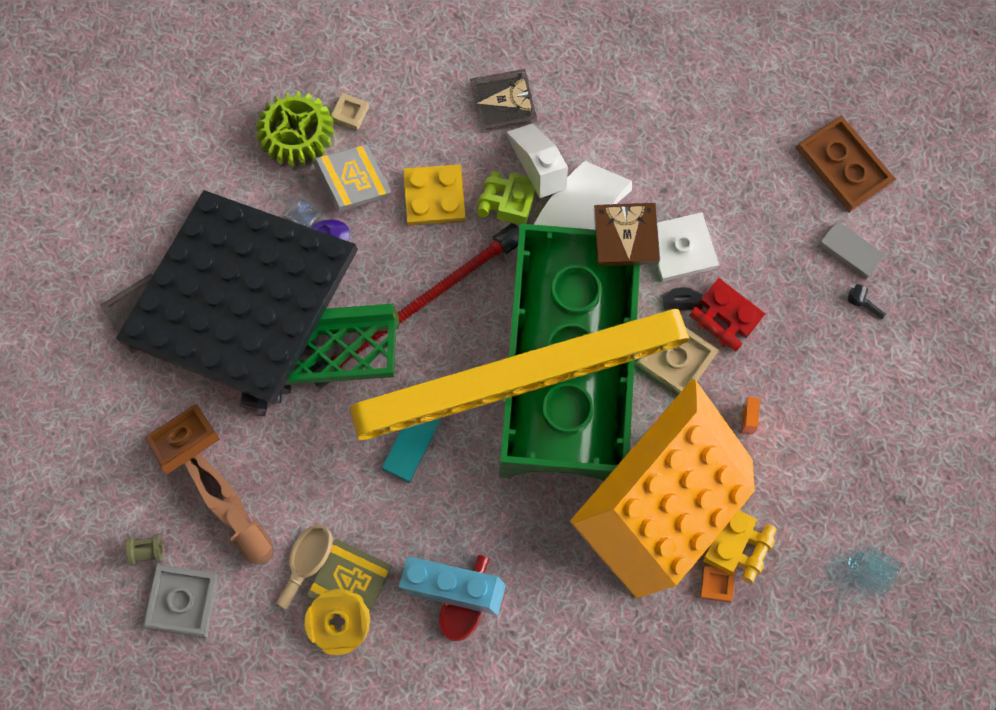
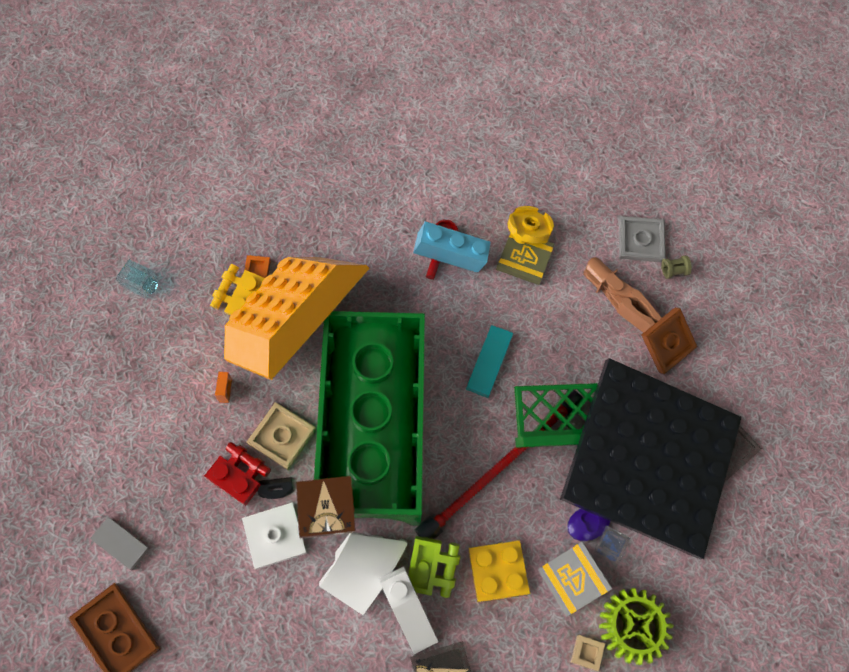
camera: 175 degrees right, 5 degrees down
tan piece [276,525,333,609] -> none
yellow beam [349,309,690,440] -> none
black hand [848,284,886,319] -> none

